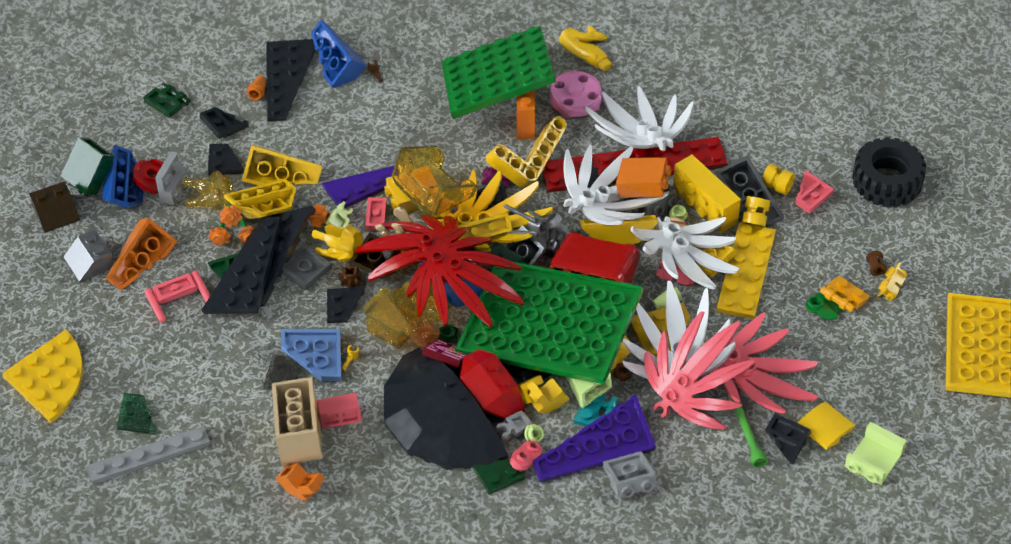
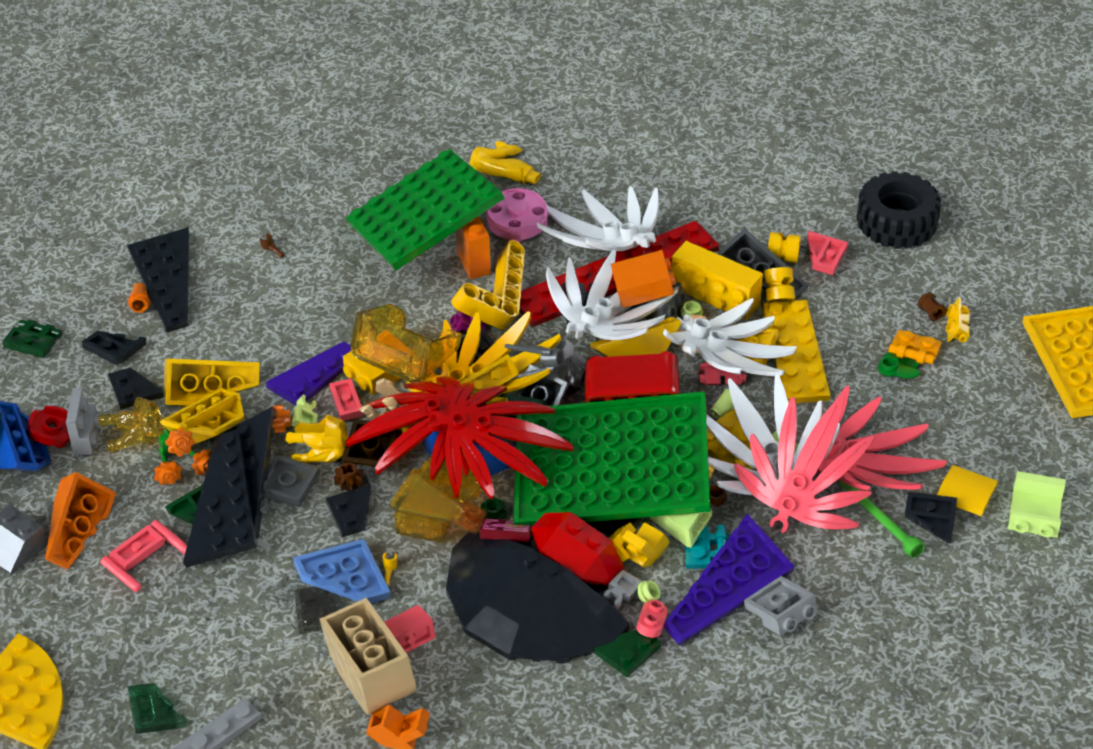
camera: 20 degrees left, 5 degrees down
blue wedge [311,19,366,88] -> none

